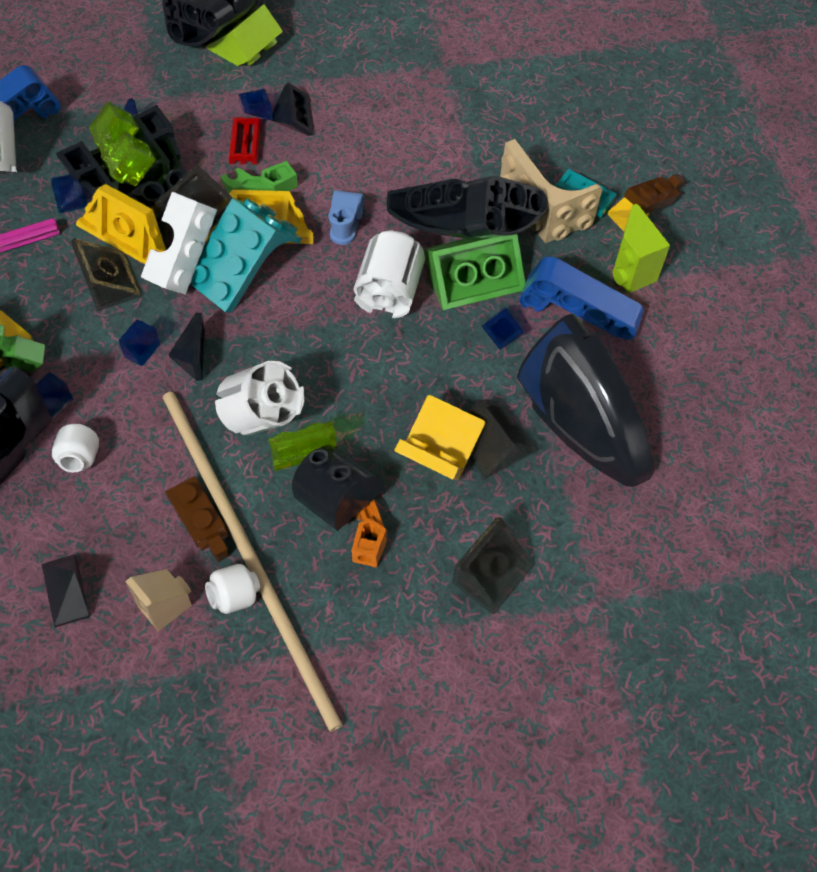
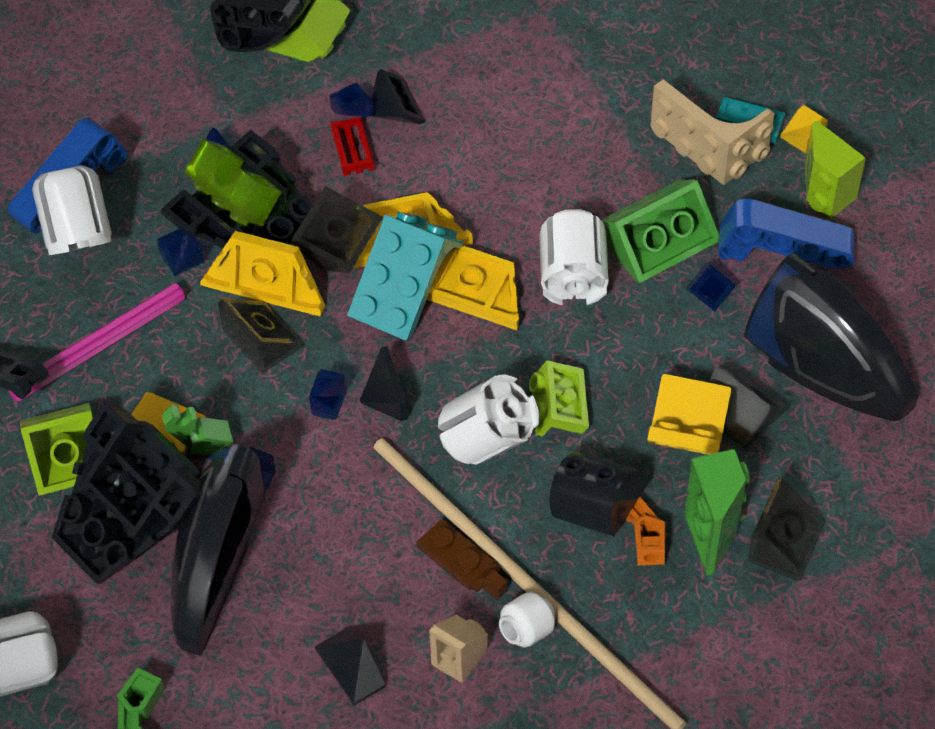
camera: 10 degrees left, 5 degrees down
white head [52,424,99,473] -> none
white arch [141,192,217,295] -> none
bright green piece [220,161,298,193] -> none
clear neon green plate [268,422,336,471] -> none
medium blue piece [329,190,364,245] -> none
black panel [387,176,548,238] -> none
reddish brown hinge [624,174,686,214] -> none
none -> yellow wing [426,245,519,330]
none -> lime bracket [529,360,589,436]
none -> bright green slope [684,449,749,576]

